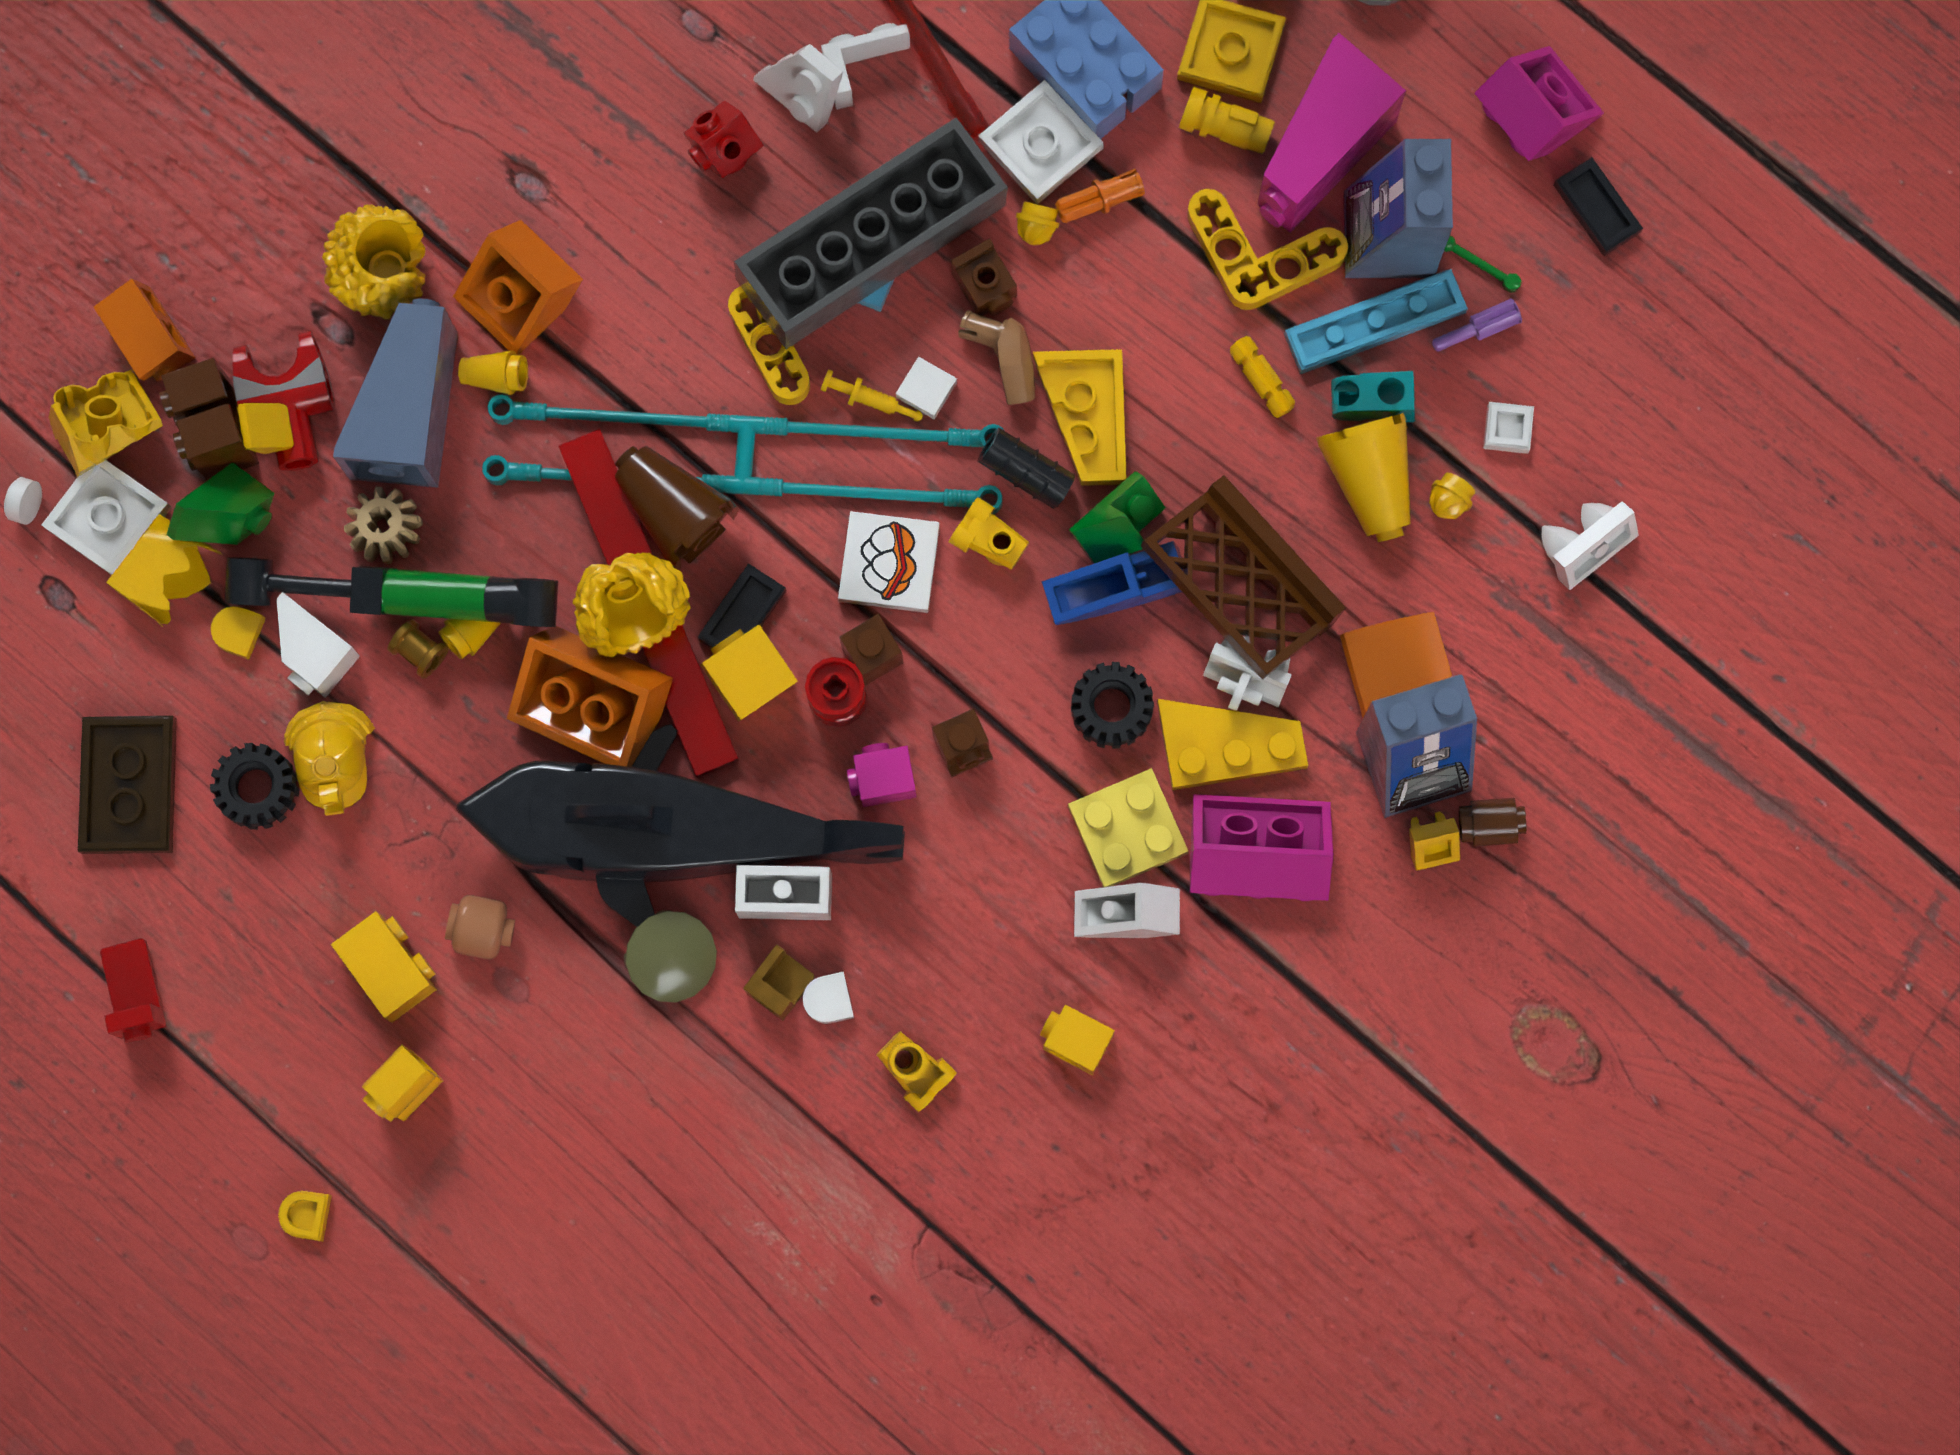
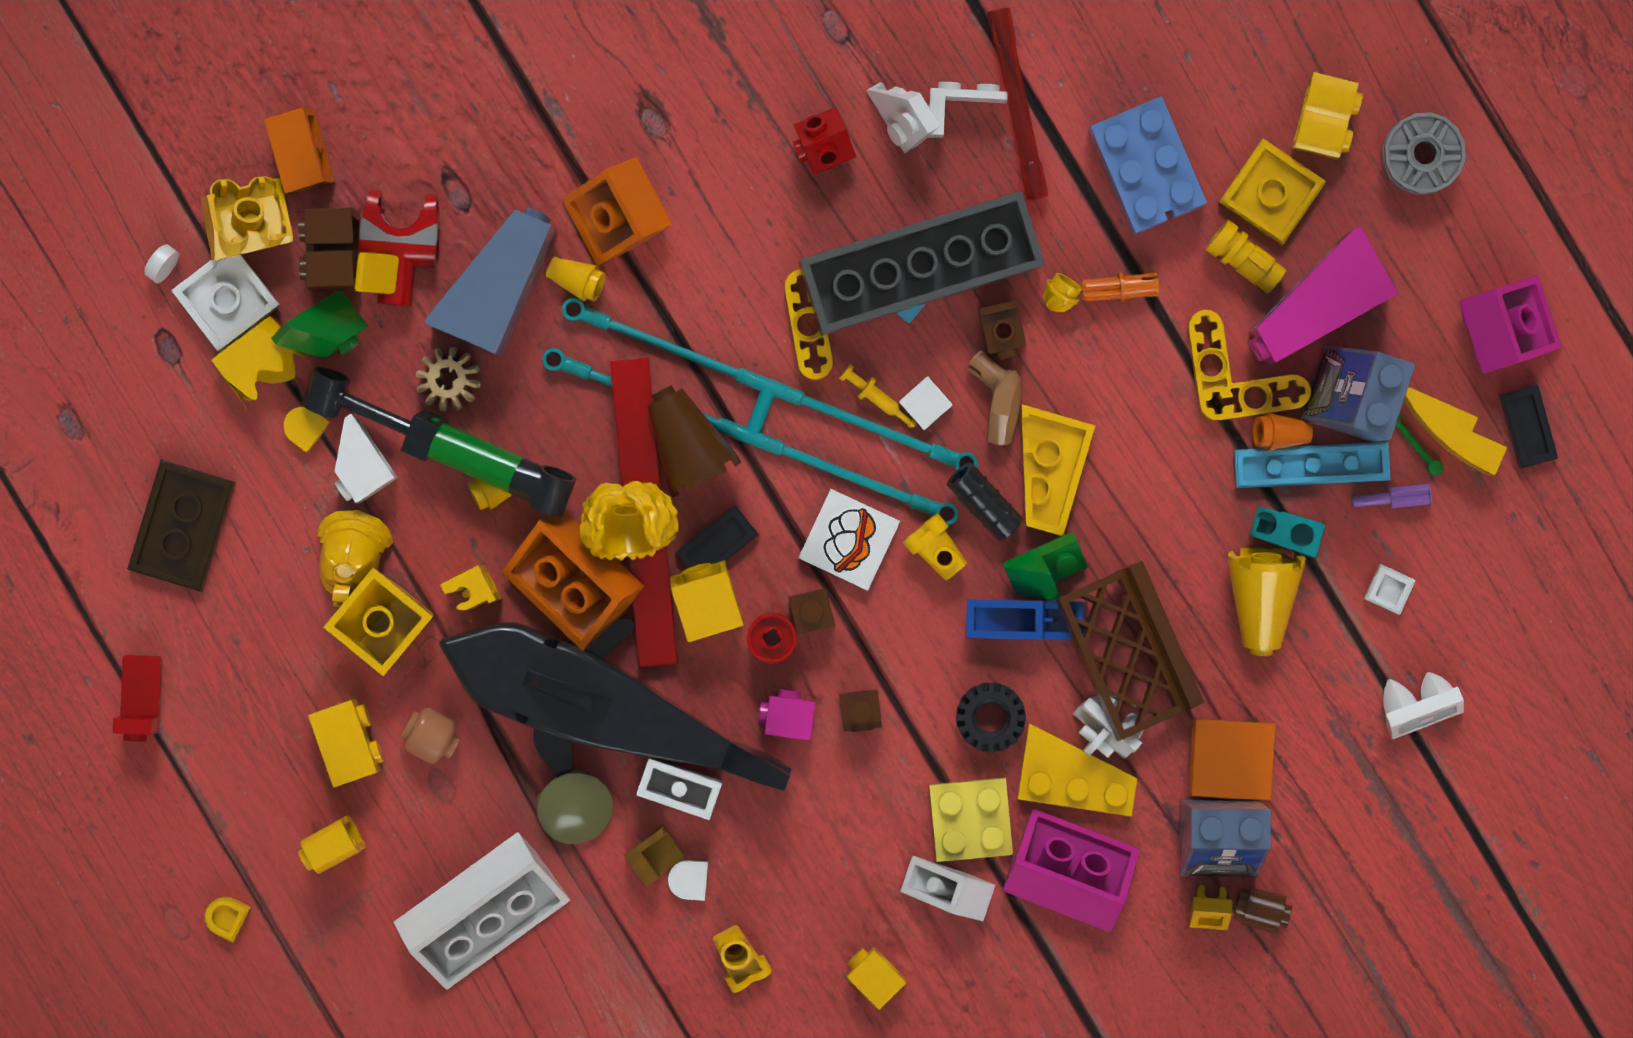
camera: 10 degrees right, 10 degrees up
black tyre [210,743,300,830] -> none
yellow hair [322,204,426,320] -> none
pearl gold bush [387,619,449,679] -> none
white plate [978,80,1104,205] -> none
yellow axle [1230,336,1295,418] -> none
yellow plate [1429,473,1475,519] -> none
none -> yellow slope [323,567,433,676]
none -> white slope [394,832,570,990]
none -> yellow hinge [440,564,502,610]
none -> orange cone [1252,413,1313,451]
none -> yellow slope [1404,387,1508,476]

